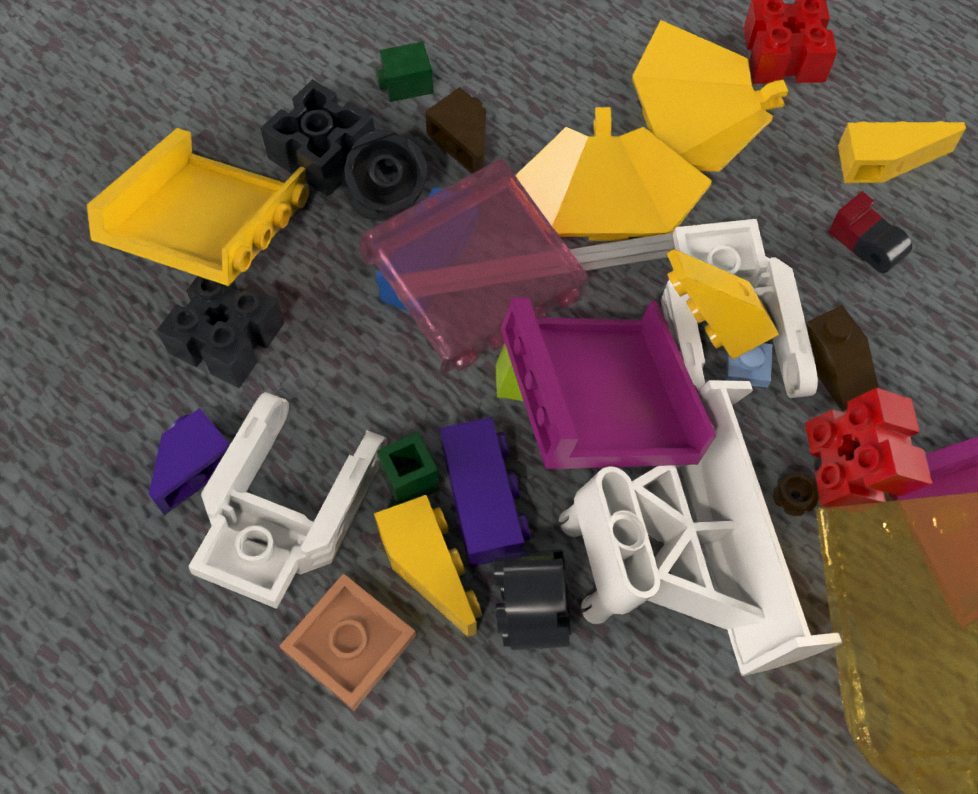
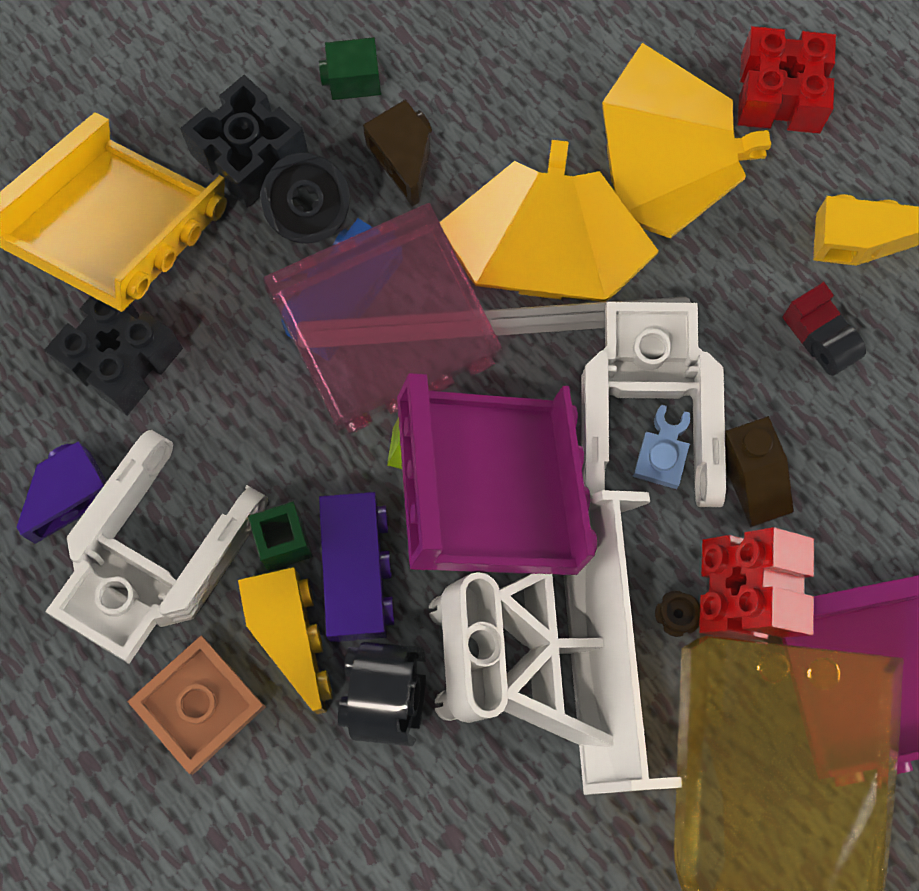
camera: 10 degrees right, 10 degrees up
yellow slope [666,249,779,360] -> none

